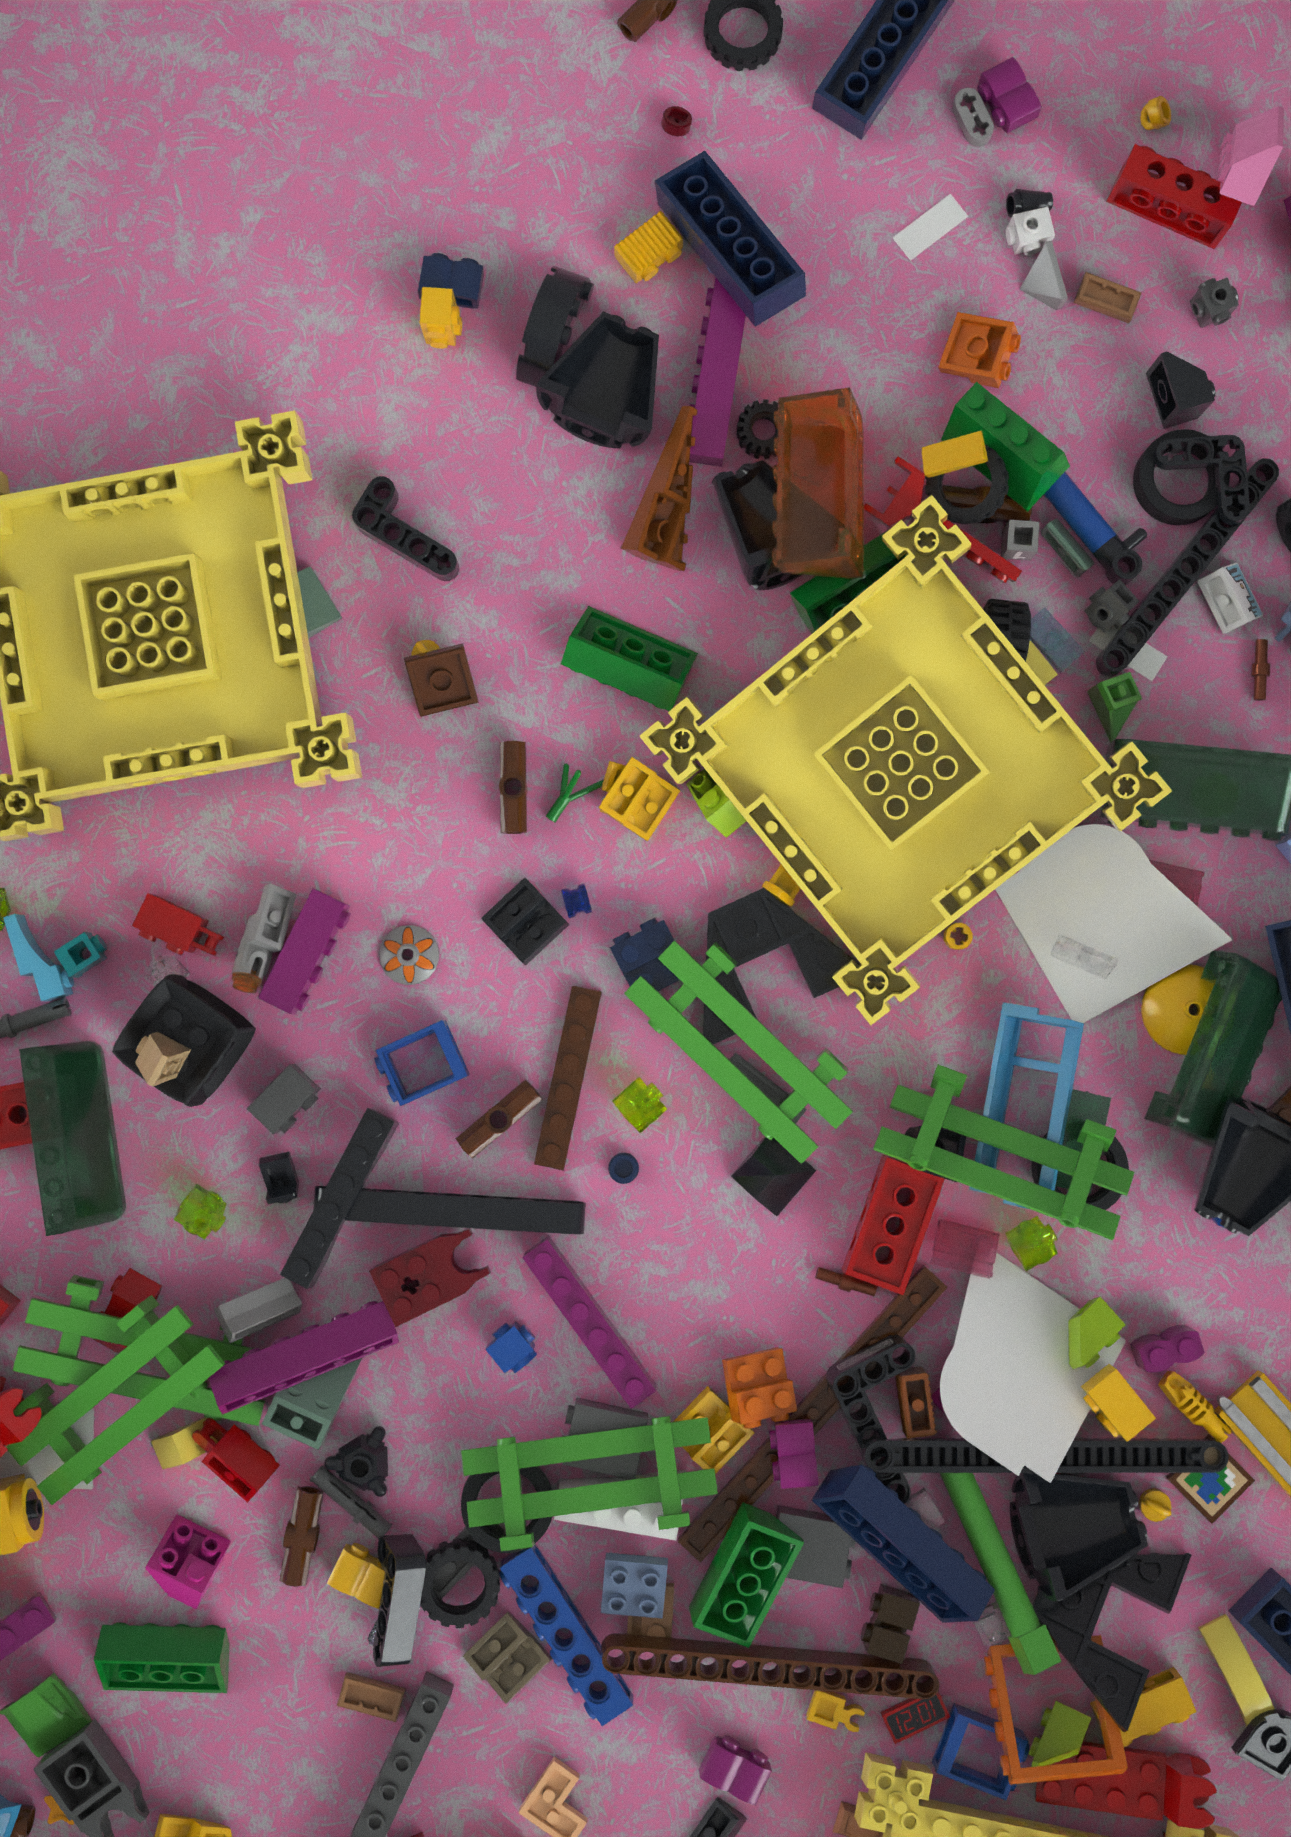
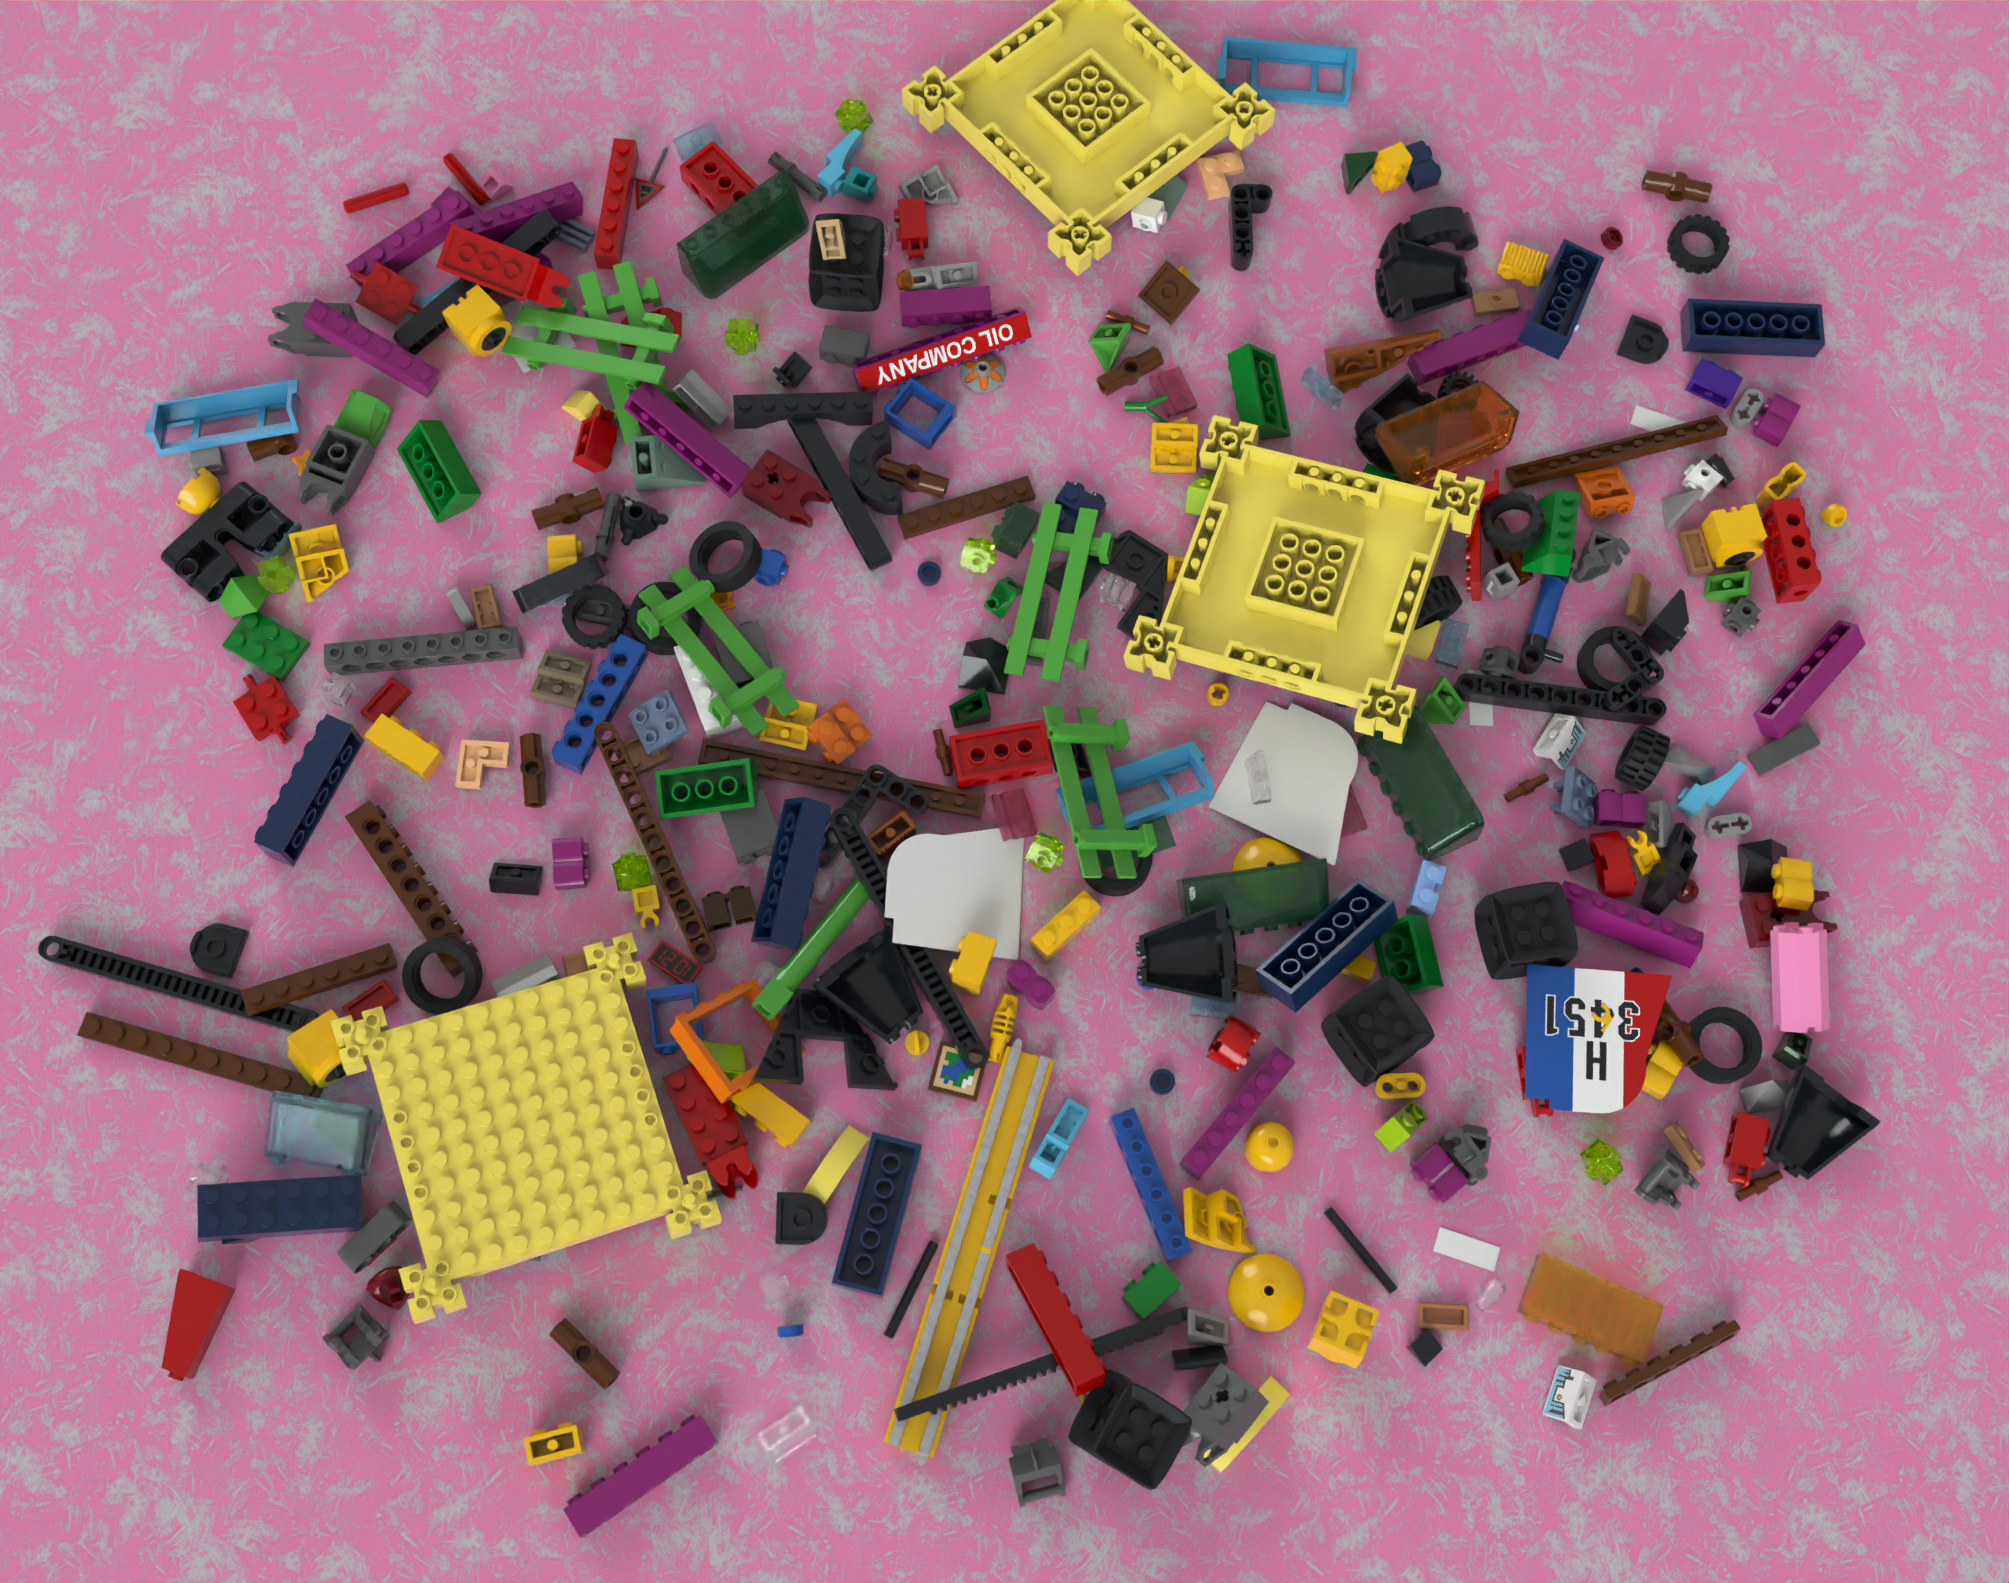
camera: 55 degrees right, 15 degrees down
dark pink slope [145,1514,231,1609] -> none
black slope [481,878,569,966] -> none
magenta brick [522,1236,656,1409] -> none
clear blue wheel [561,883,592,919] -> none
magenta brick [769,1419,819,1489] -> none
yellow slope [921,431,988,478] -> none
sand green slope [1041,519,1094,577] -> none
lime slope [1068,1296,1125,1369] -> none
bright pink slope [1217,106,1284,206] -> none
none -> light grey beam [445,586,477,629]
none -> reddish brown piece [520,733,547,808]
none -> clear neon green brick [612,852,652,891]
none -> black tyre [689,521,762,593]
none -> light orange plate [711,591,736,612]
none -> black brick [849,420,903,516]
none -> brick [850,307,1032,395]
none -> light grey slope [898,165,959,204]
none -> dark green slope [949,687,991,728]
none -> green bracket [984,577,1024,619]
none -> clear green brick [991,501,1040,559]
none -> yellow brick [1030,890,1101,963]
none -> bright green slope [1088,323,1131,373]
none -> clear brick [1098,573,1136,612]
none -> copper bar [1105,310,1150,335]
none -> white brick [1131,197,1167,233]
none -> clear pink plate [1149,367,1198,418]
none -> light nougat plate [1196,150,1245,201]
none -> dark azure piece [1216,36,1357,107]
none -> clear light blue plate [1301,367,1344,410]
none -> dark green slope [1341,151,1378,195]
none -> medium nougat plate [1471,288,1520,316]
none -> reddish brown plate [1505,415,1728,489]
none -> dark grey piece [1572,529,1630,583]
none -> black tile [1616,314,1669,364]
none -> medium nougat plate [1626,573,1651,625]
none -> dark purple brick [1685,358,1743,409]
none -> yellow piece [1699,503,1767,568]
none -> bright green slope [1704,565,1752,604]
none -> yellow brick [1755,462,1807,510]

